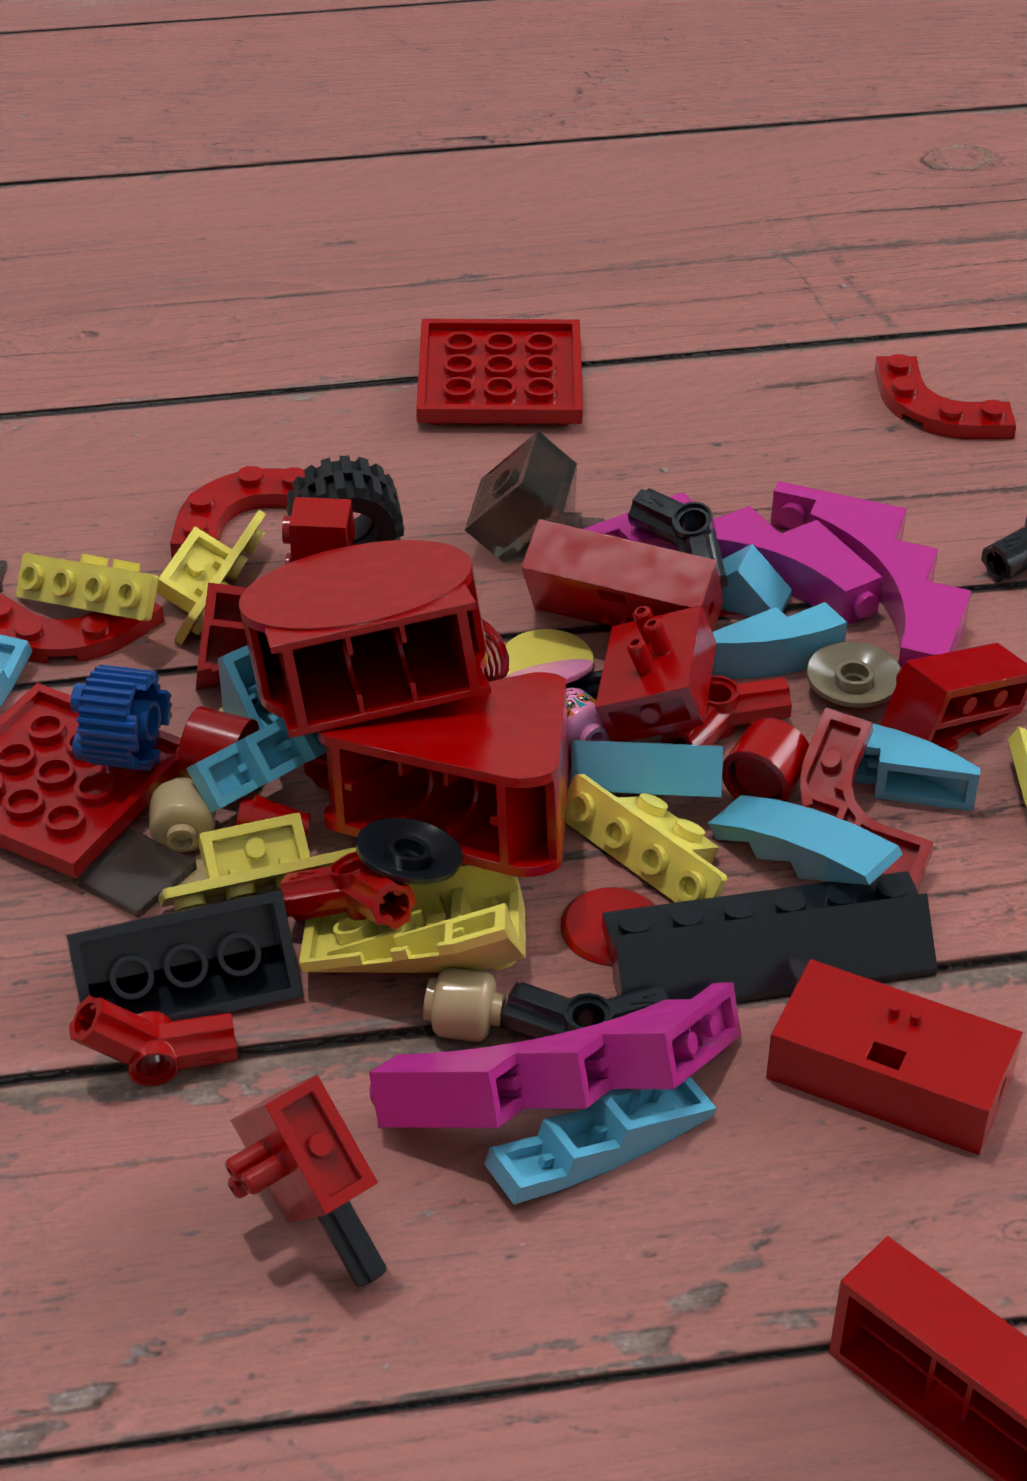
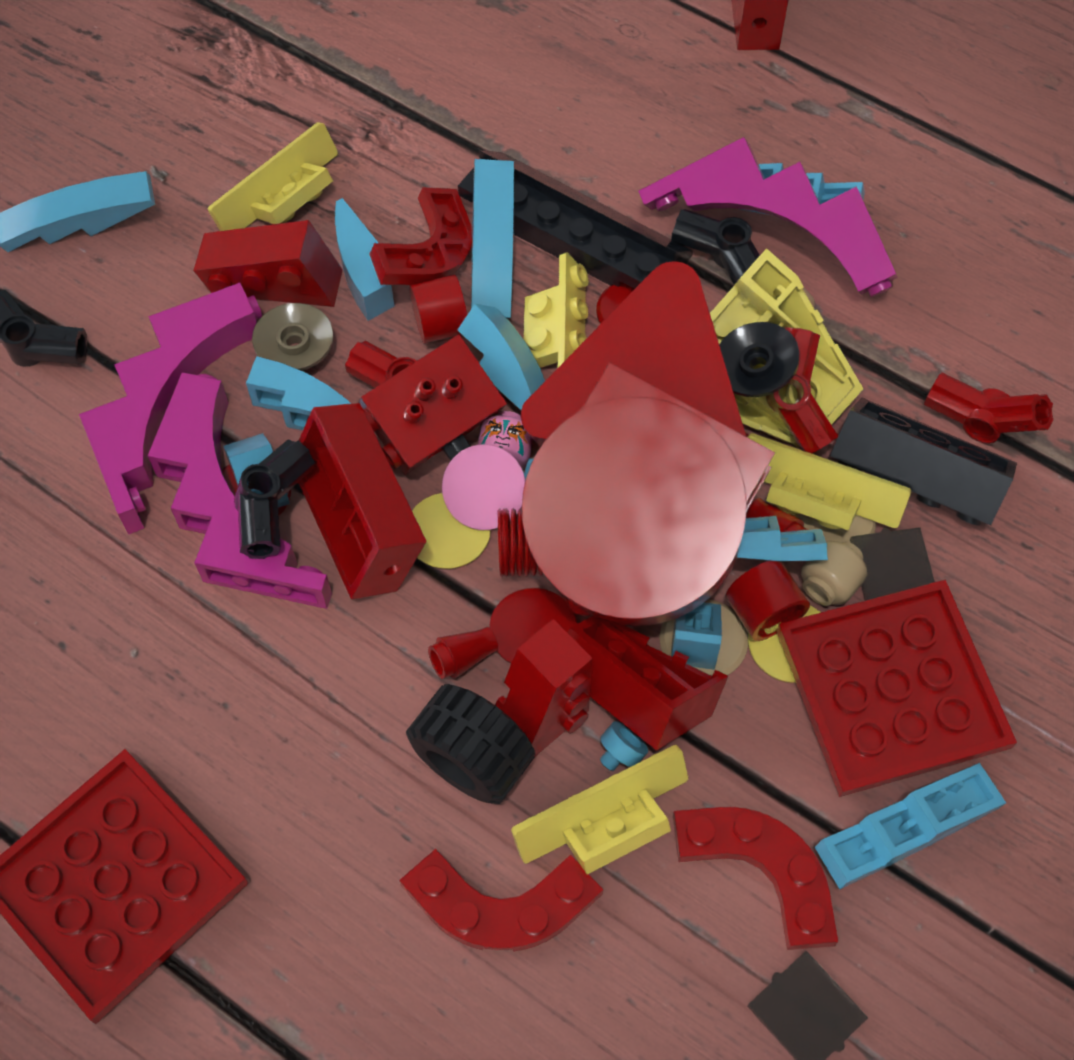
camera: 135 degrees left, 20 degrees up
light yellow bracket [16,553,159,621] -> none
blue brick [70,665,172,771] -> none
red piece [225,1075,386,1287] -> none
clear smoke piece [464,431,605,563] -> none
red brick [766,959,1023,1155] -> none

